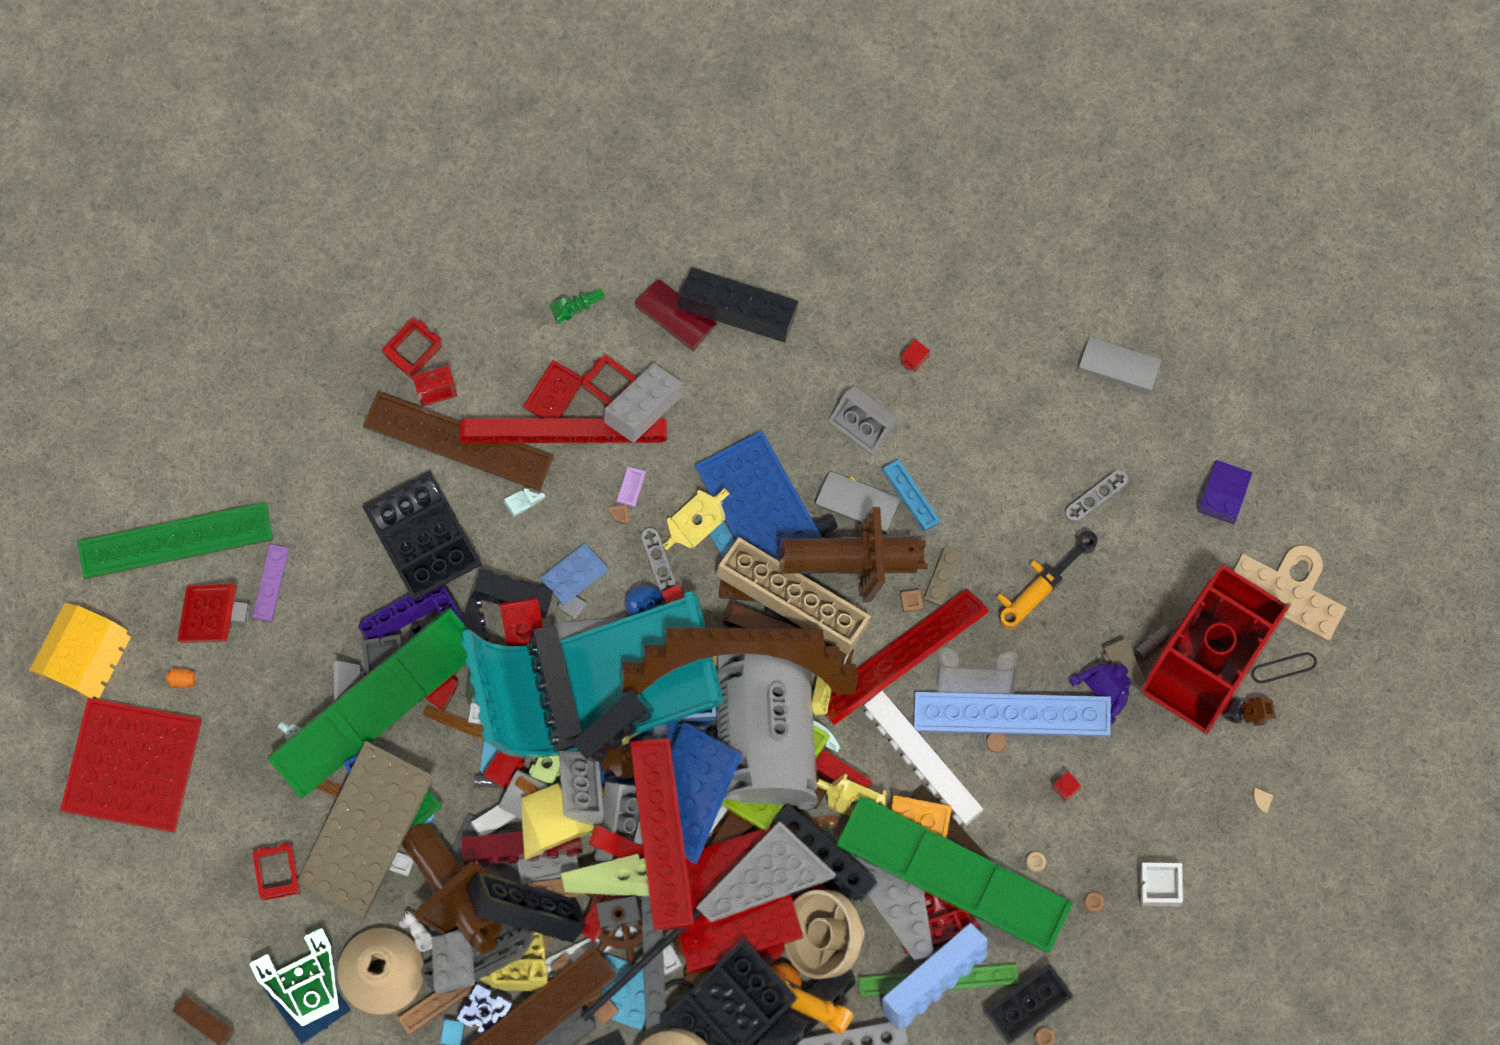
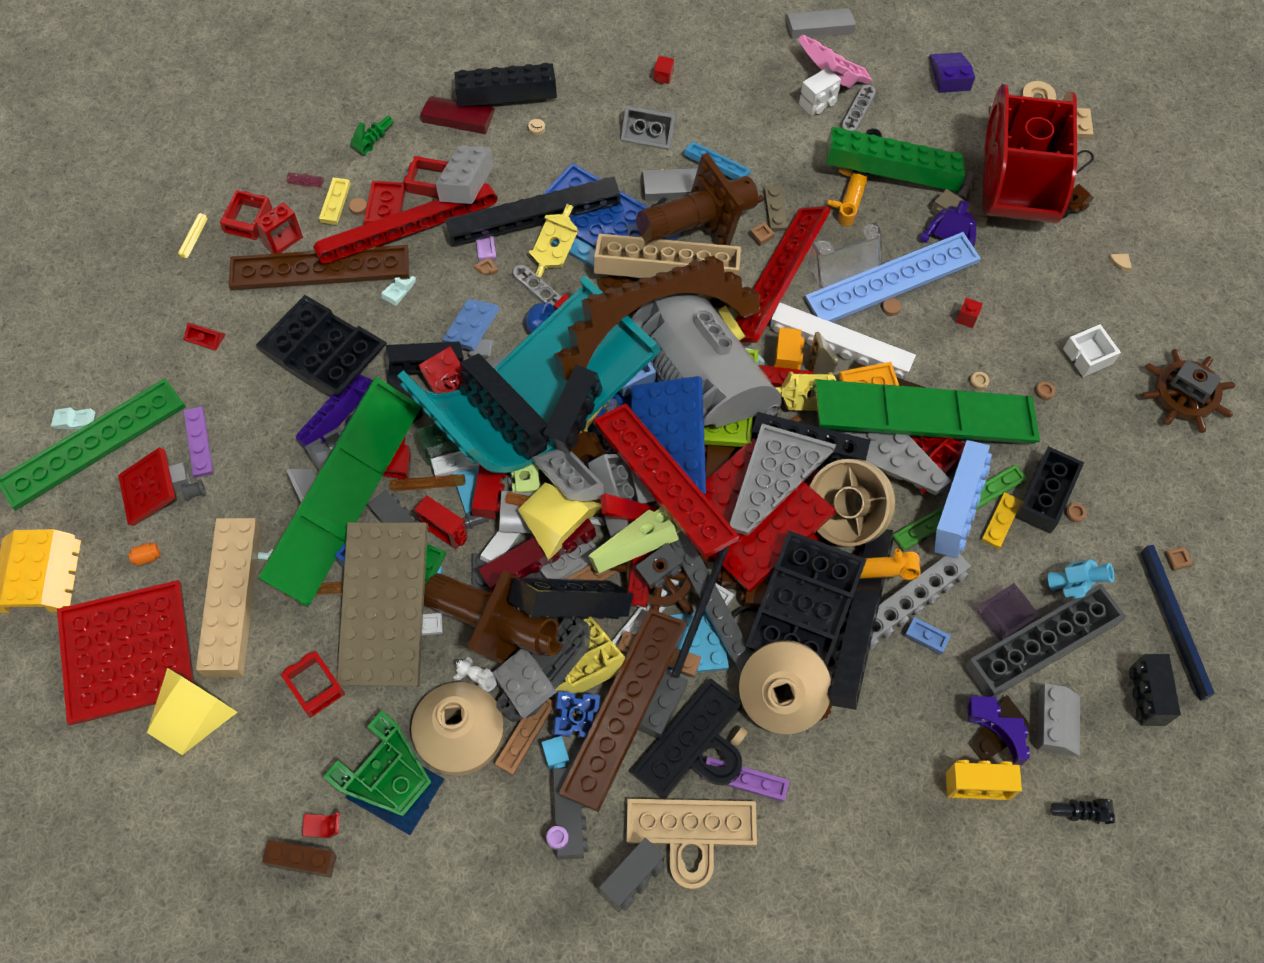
camera: 30 degrees left, 10 degrees down
none -> light aqua slope [51,407,95,429]
none -> light yellow wedge [147,668,238,755]
none -> light yellow axle [178,213,208,258]
none -> dark grey bush [181,479,206,501]
none -> red slope [183,323,225,351]
none -> tan brick [196,518,261,677]
none -> clear pink pin [287,172,324,188]
none -> red bracket [302,812,340,838]
none -> light yellow plate [319,177,351,225]
none -> medium nougat tile [349,198,367,215]
none -> dark grey brick [367,490,420,523]
none -> red window [414,495,468,550]
none -> black brick [445,177,621,246]
none -> tan tile [528,119,545,136]
none -> light orange brick [774,327,804,370]
none -> bright pink slope [798,35,872,88]
none -> white piece [799,67,841,117]
none -> dark tan slope [808,332,838,374]
none -> green brick [826,127,966,192]
none -> yellow plate [981,492,1022,549]
none -> reddish brown brick [1142,349,1235,433]

